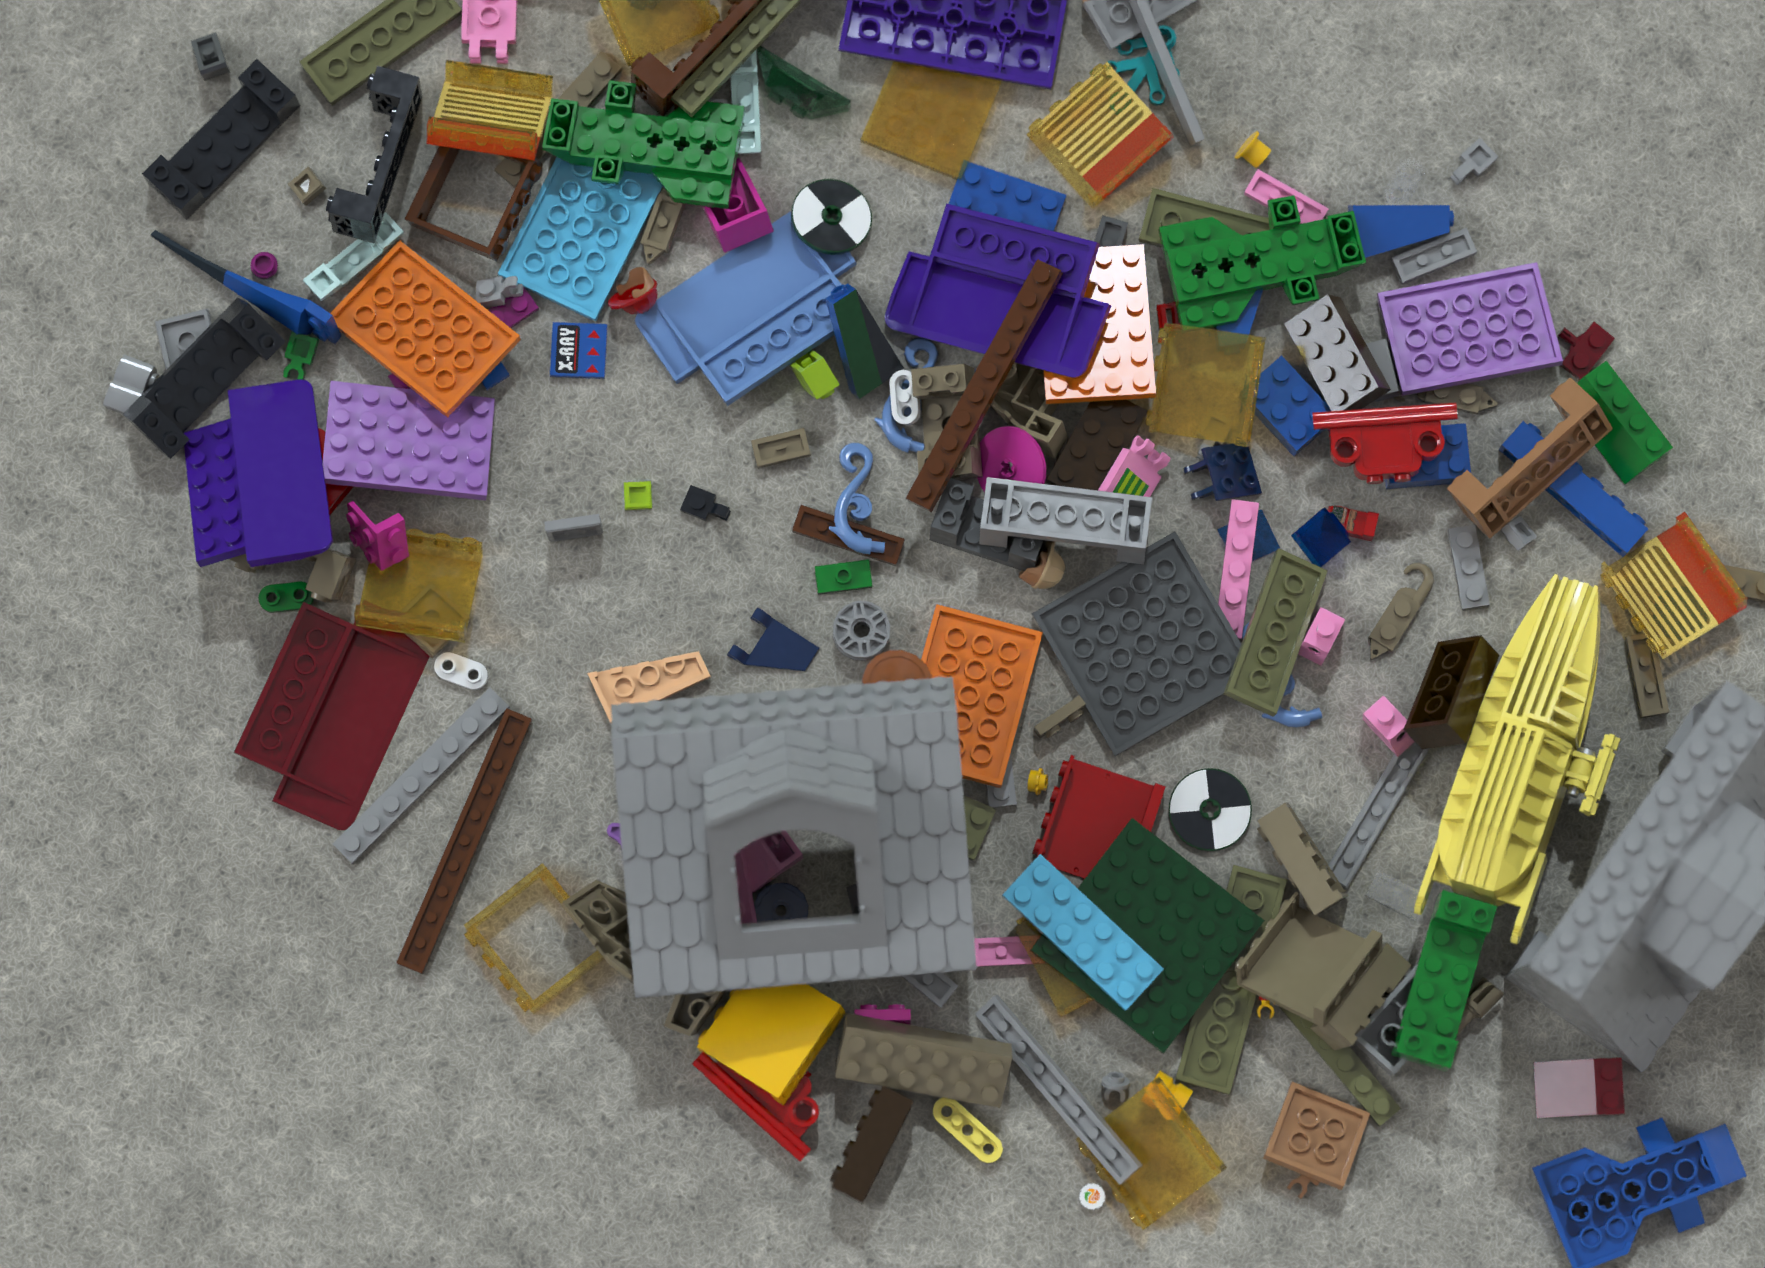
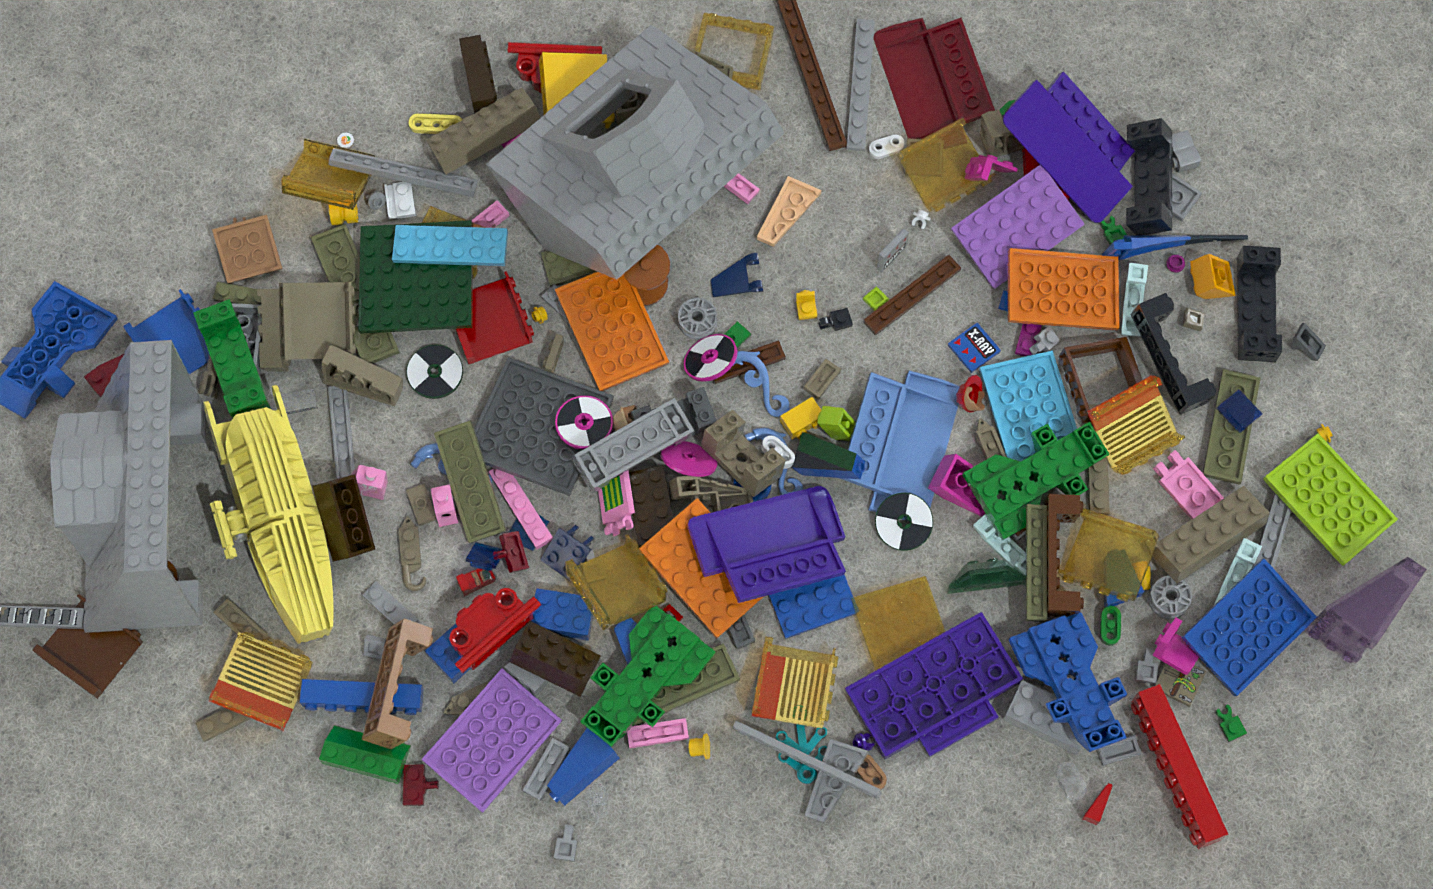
camera: 140 degrees right, 10 degrees down
reddish brown plate [906,259,1063,513] -> none
none -> blue panel [123,289,210,375]
none -> white plate [384,182,416,220]
none -> dark tan plate [406,484,437,526]
none -> dark red plate [493,531,529,573]
none -> piece [555,396,613,449]
none -> piece [684,334,738,382]
none -> yellow brick [780,397,821,440]
none -> yellow bracket [796,290,817,320]
none -> dark purple plate [852,733,875,751]
none -> reddish brown plate [864,255,961,336]
none -> white plate [912,210,931,229]
none -> light orange slope [1190,254,1236,299]
none -> clear blue piece [1216,390,1263,433]

